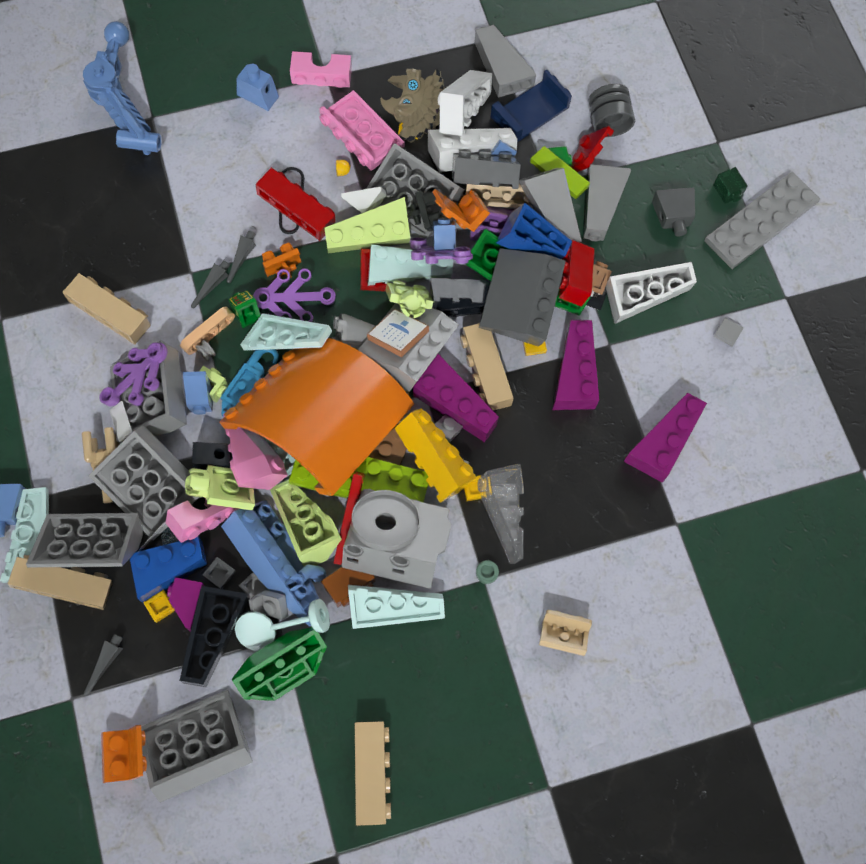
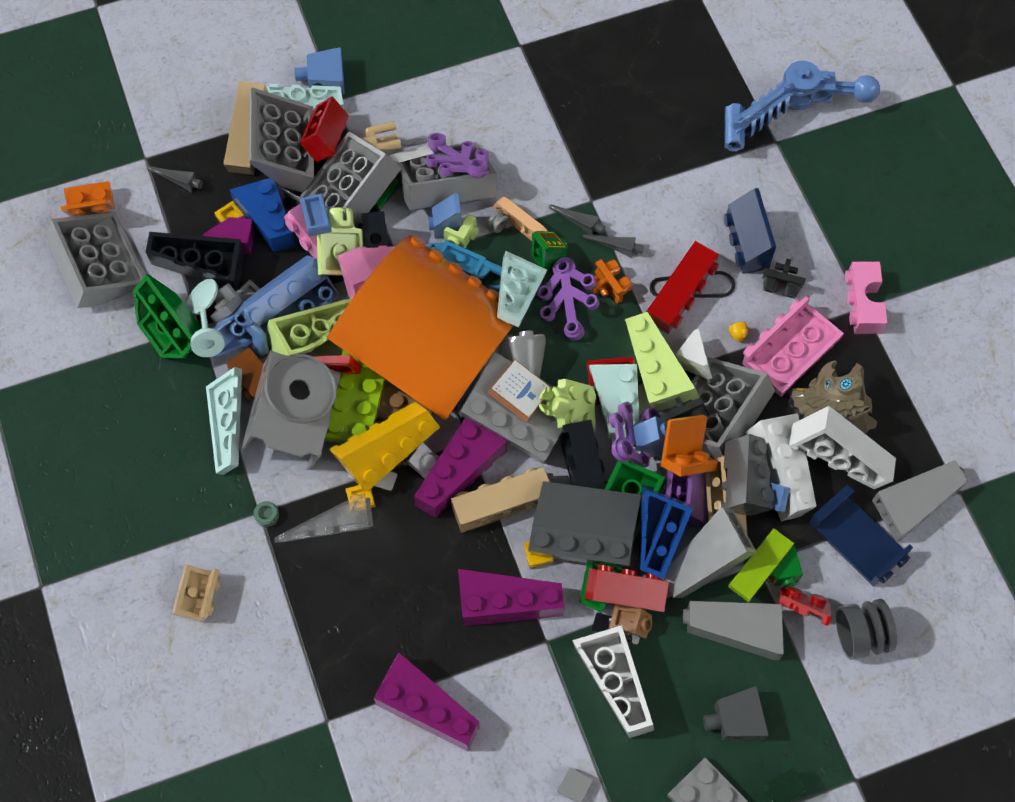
camera: 90 degrees right, 5 degrees down
tan brick [63,273,151,345] -> none
dark grey plate [203,557,236,589] -> none
medium blue torso [237,64,279,111] -> none
tan brick [355,722,391,825] -> none
none -> red brick [300,96,349,162]
none -> medium blue tile [300,193,332,237]
none -> dark blue slope [724,188,776,274]
none -> pearl dark grey hips [762,258,806,299]

